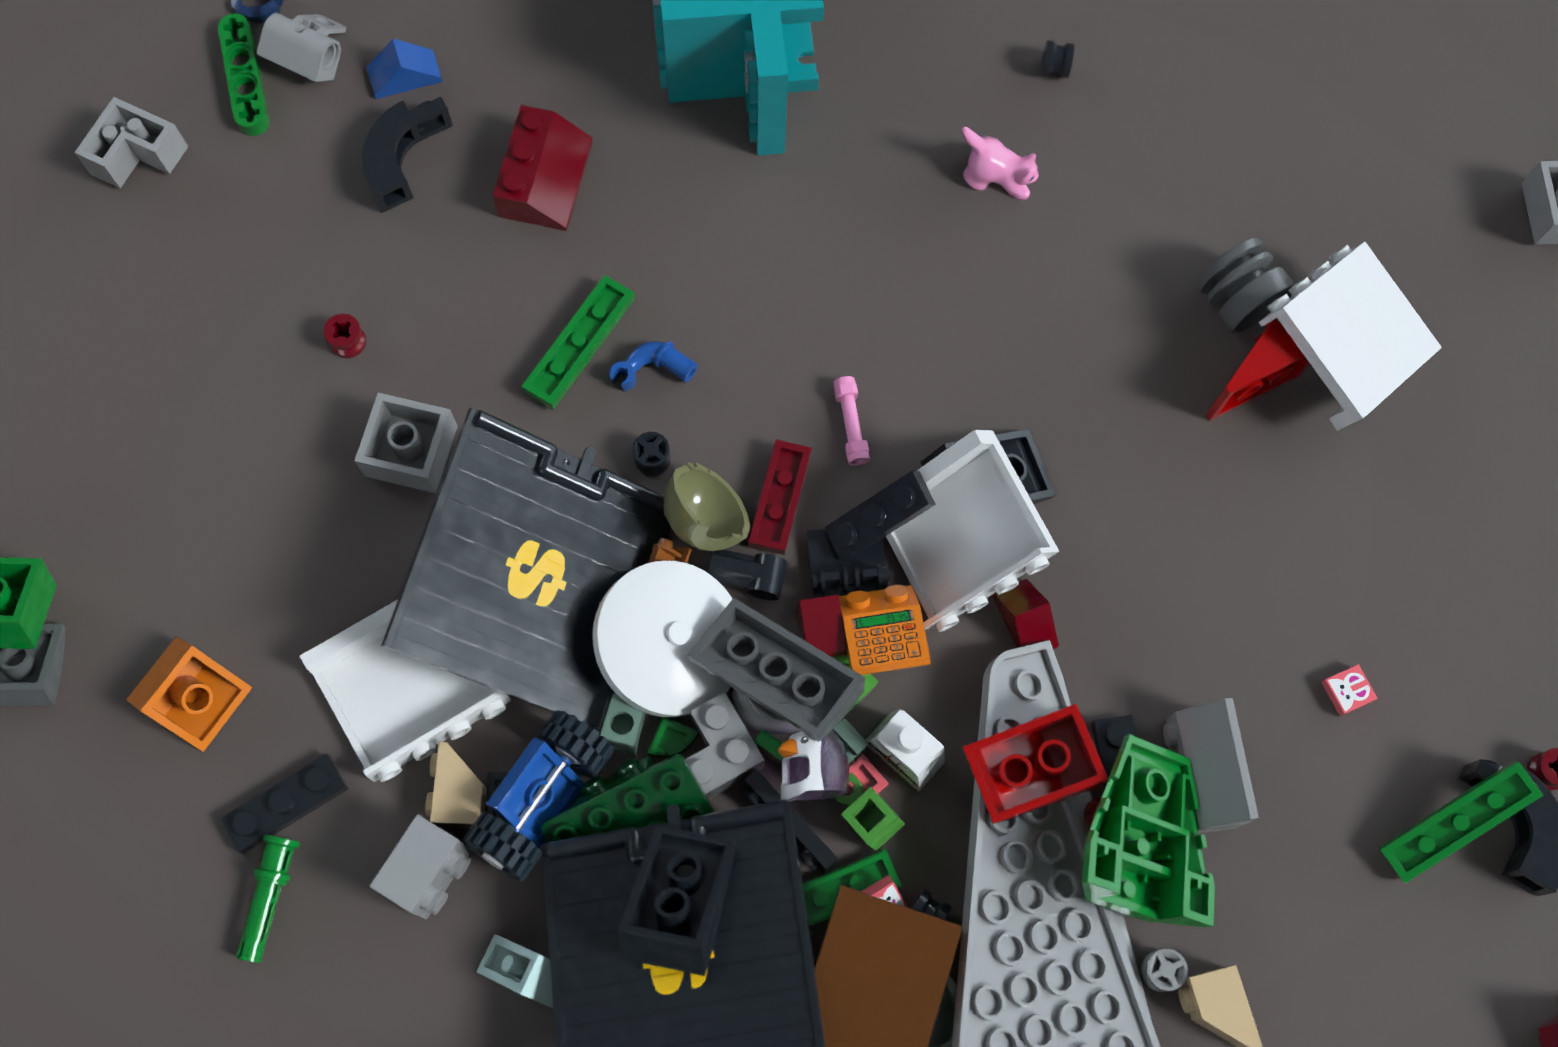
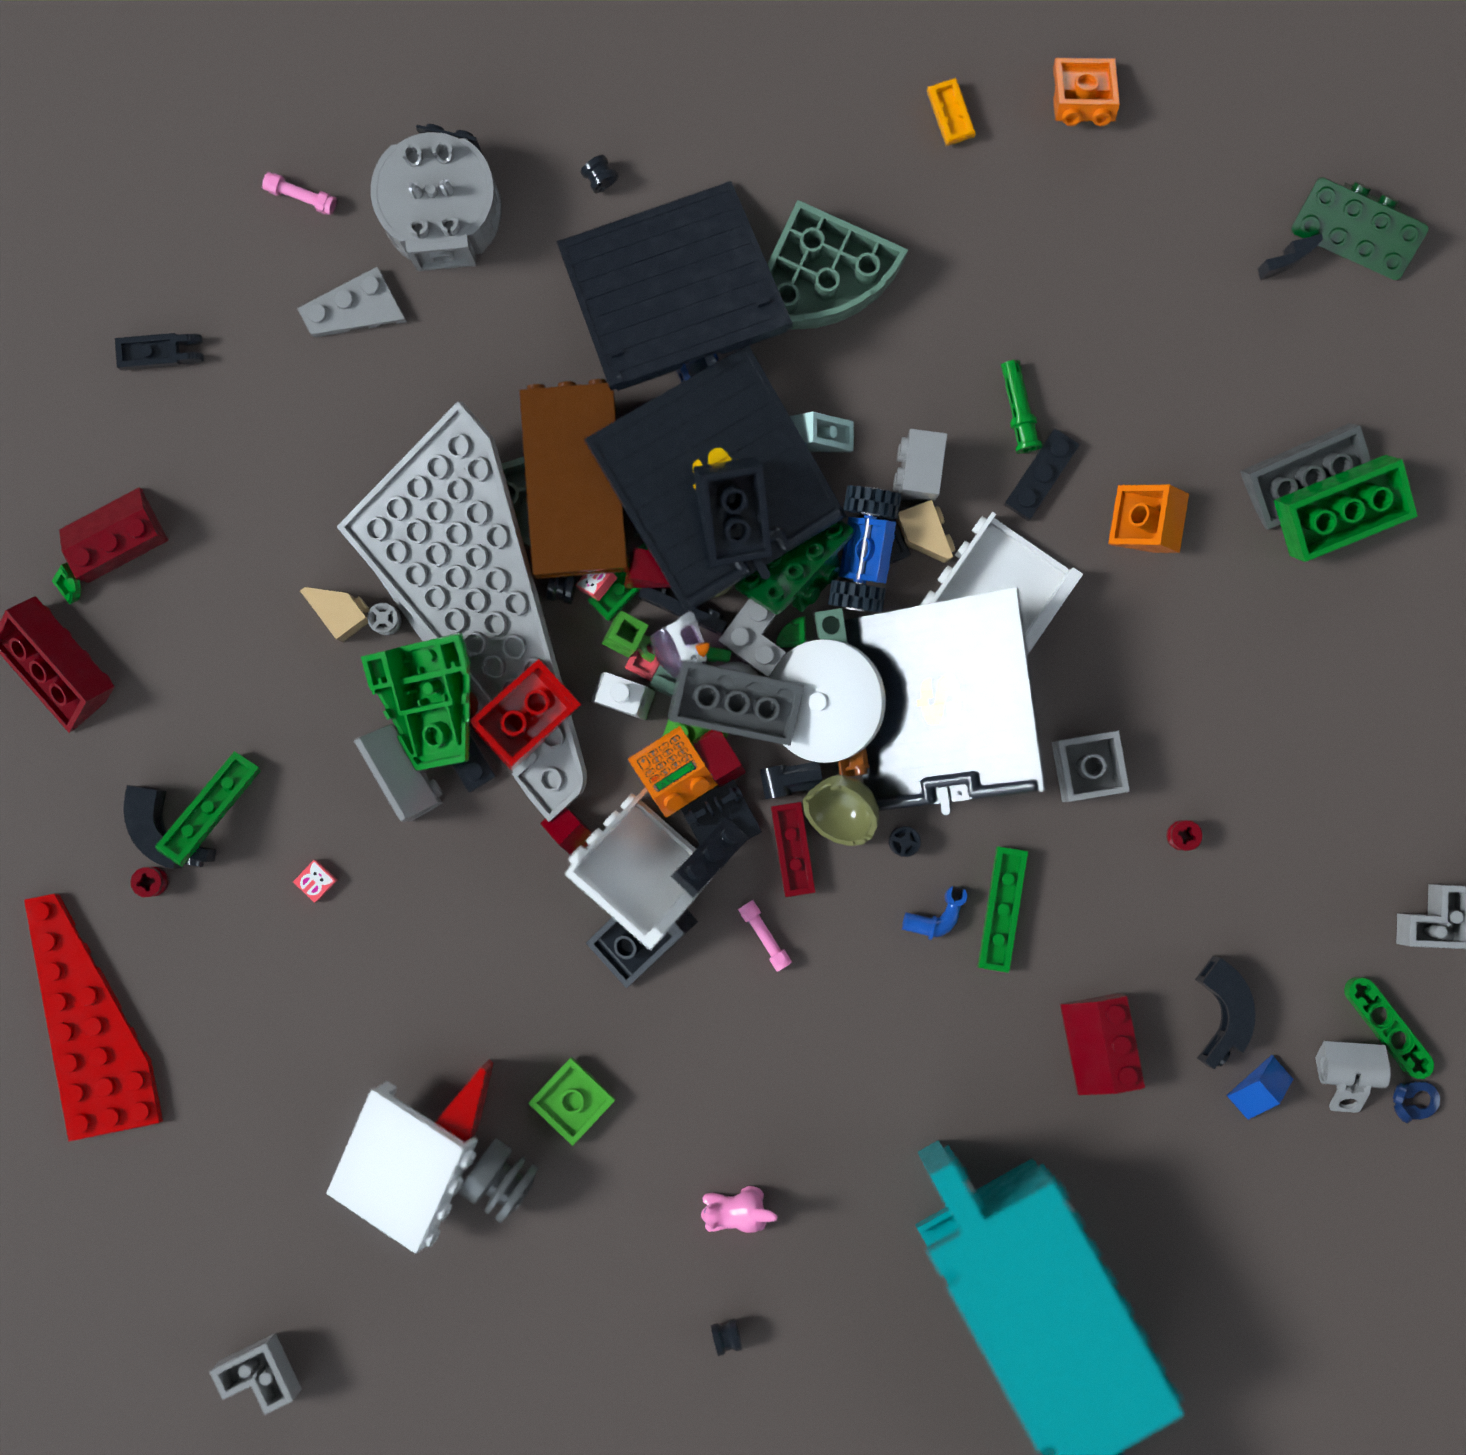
camera: 160 degrees right, 15 degrees up
none -> bright green plate [528,1056,616,1146]
none -> dark red slope [624,548,670,588]

